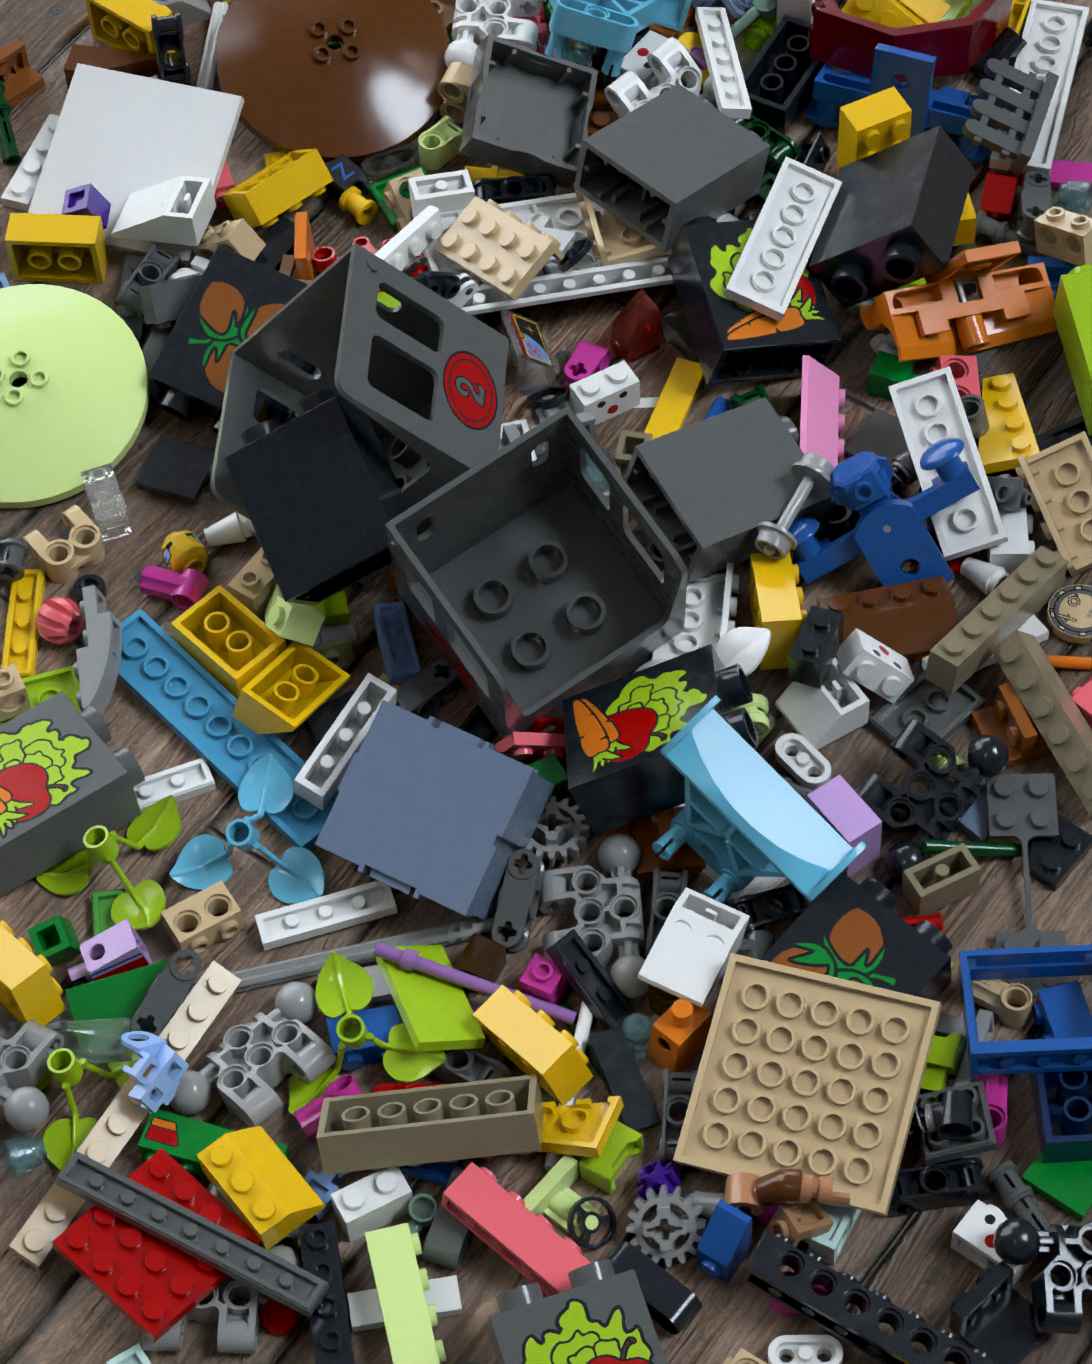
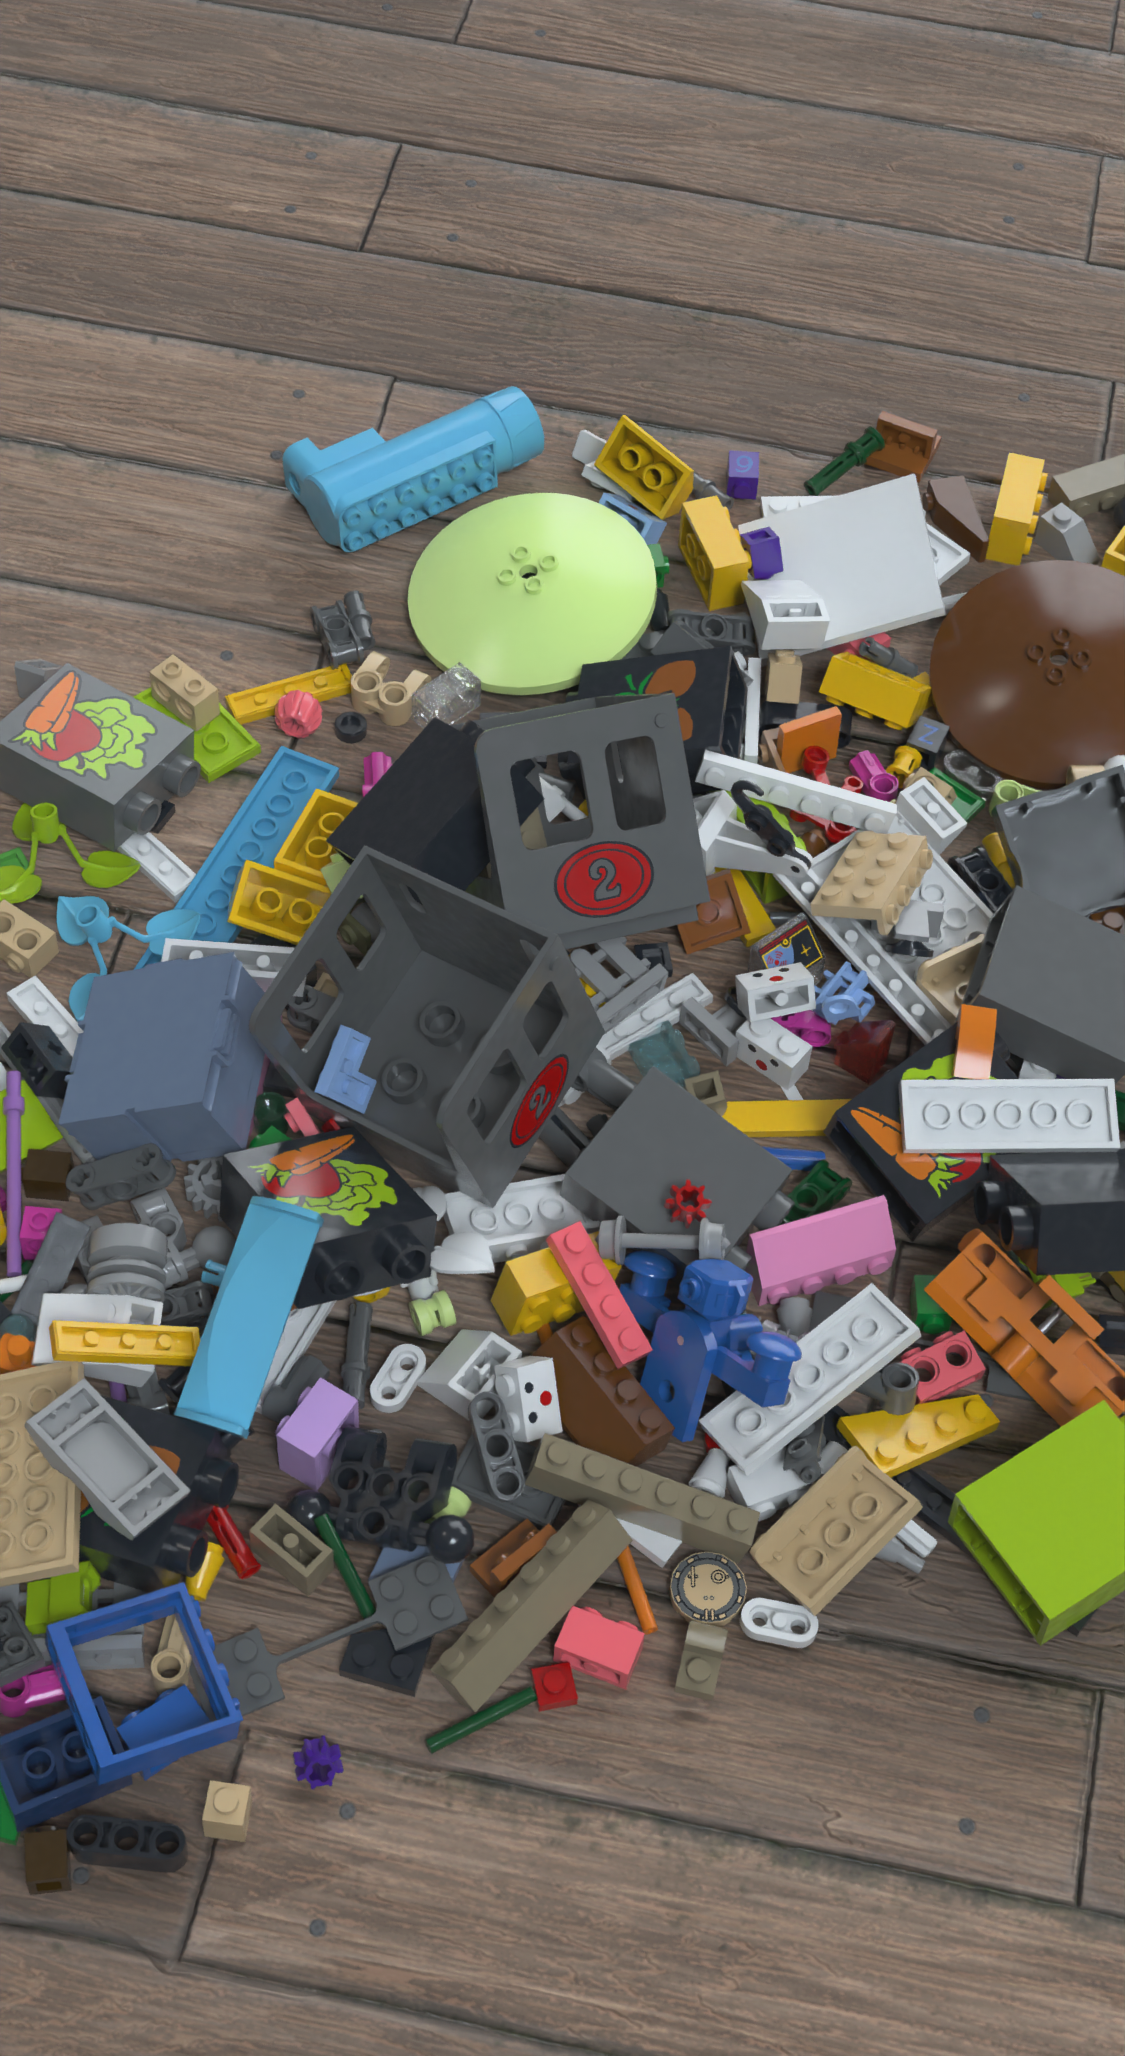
camera: 60 degrees right, 0 degrees up
light grey slope [74,585,122,717] -> none
black piece [151,12,192,86] -> none
black brick [789,605,844,689] -> none
none -> black brick [1,1022,73,1099]
none -> light grey slope [24,1378,191,1540]
none -> yellow tile [49,1320,201,1366]
none -> light grey wheel [86,1223,168,1303]
none -> light blue plate [314,1025,377,1114]
none -> dark grey beam [468,1391,525,1502]
none -> coral plate [546,1221,653,1369]
none -> red gear [664,1179,712,1229]
none -> white brick [735,962,816,1022]
none -> light blue piece [812,961,875,1025]
none -> dark pink piece [849,750,899,802]
none -> dark grey pin [859,637,918,678]
none -> orange slope [951,1004,997,1079]

